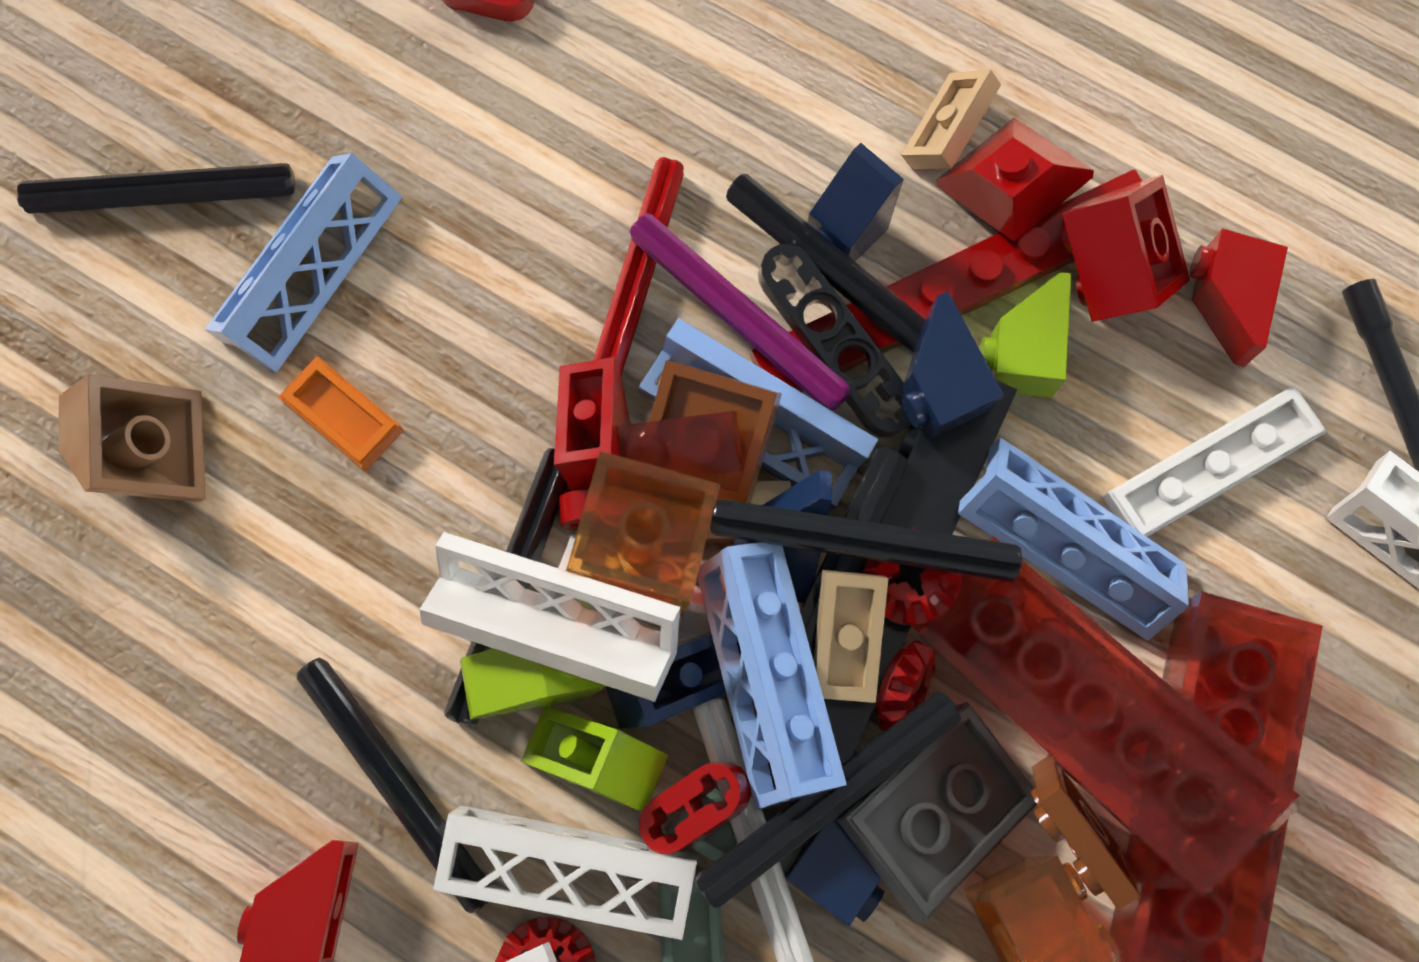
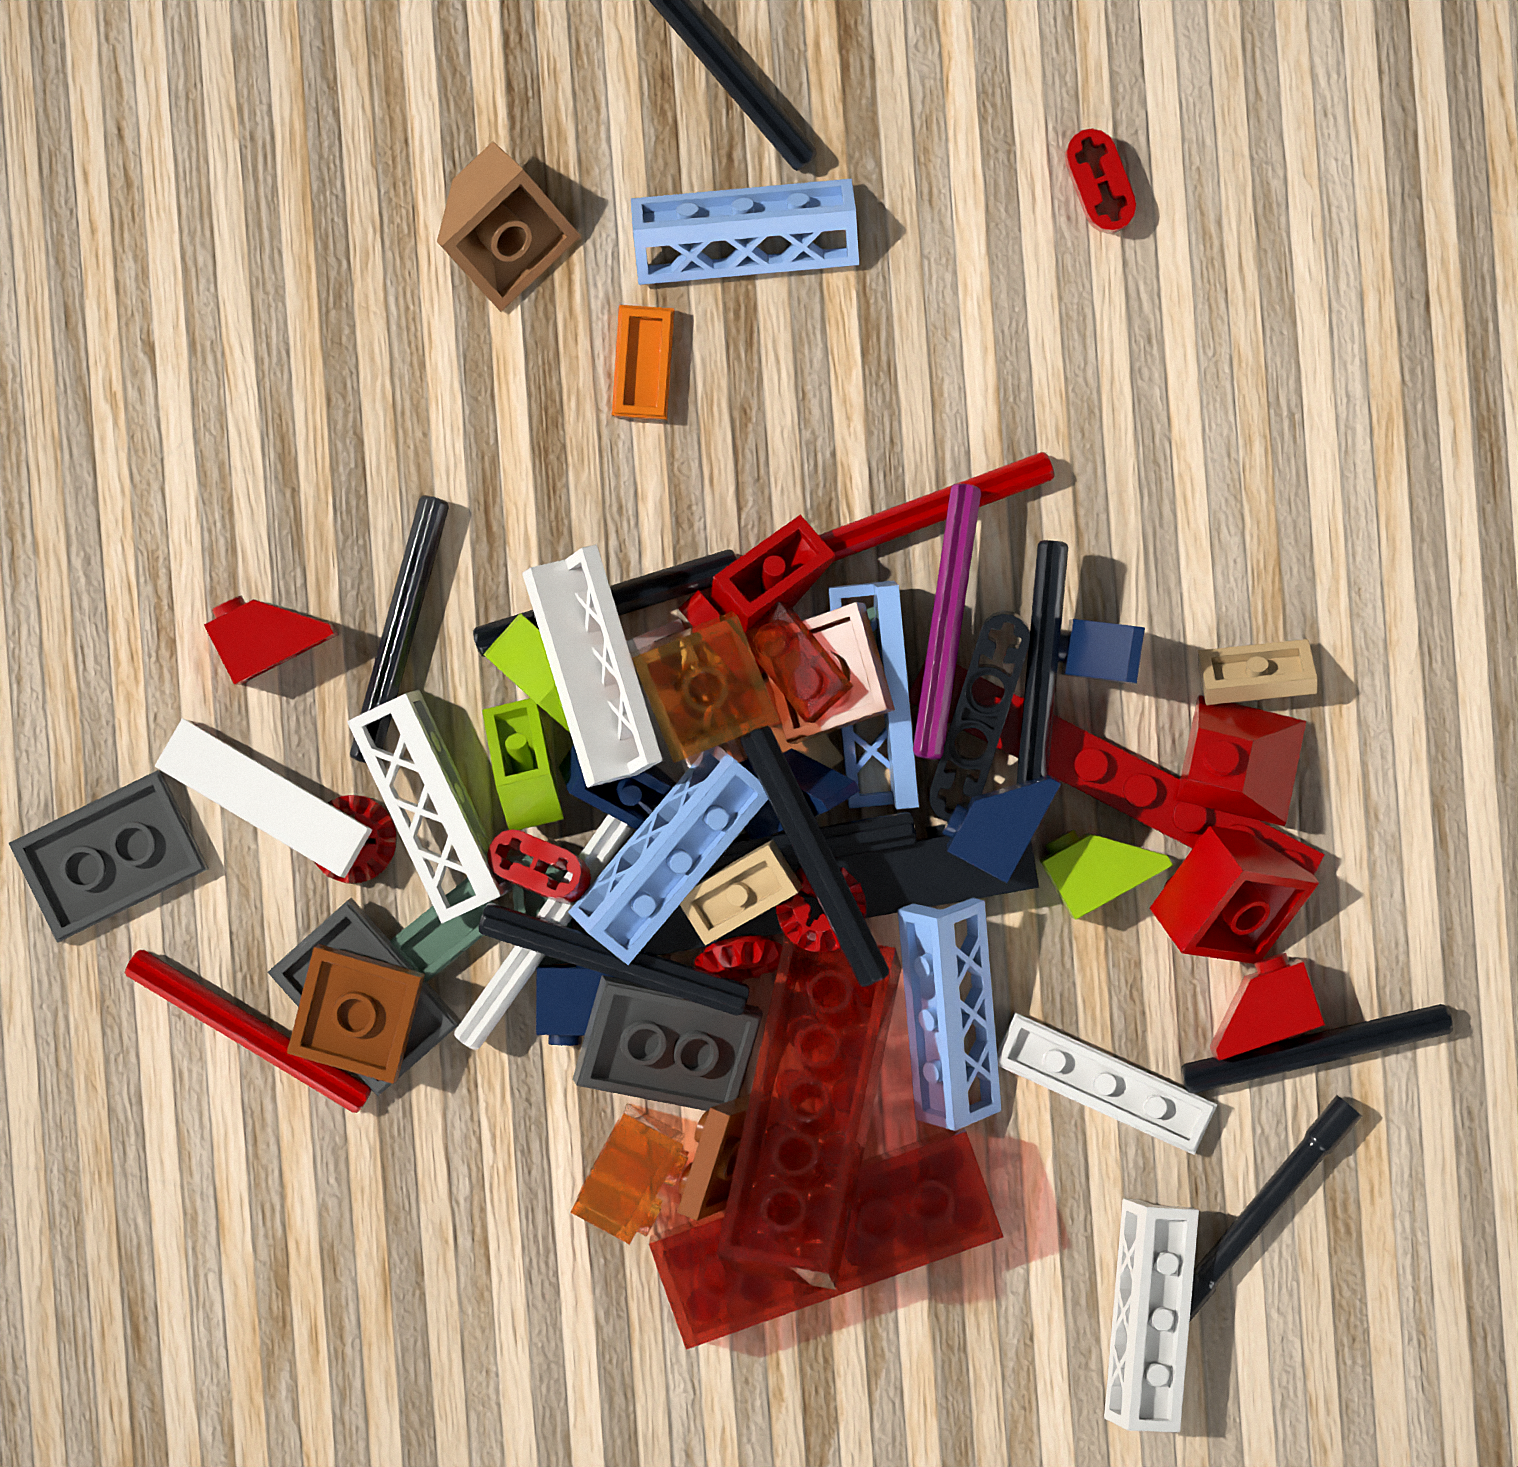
camera: 55 degrees right, 15 degrees up
none -> black axle [1181,1004,1453,1094]

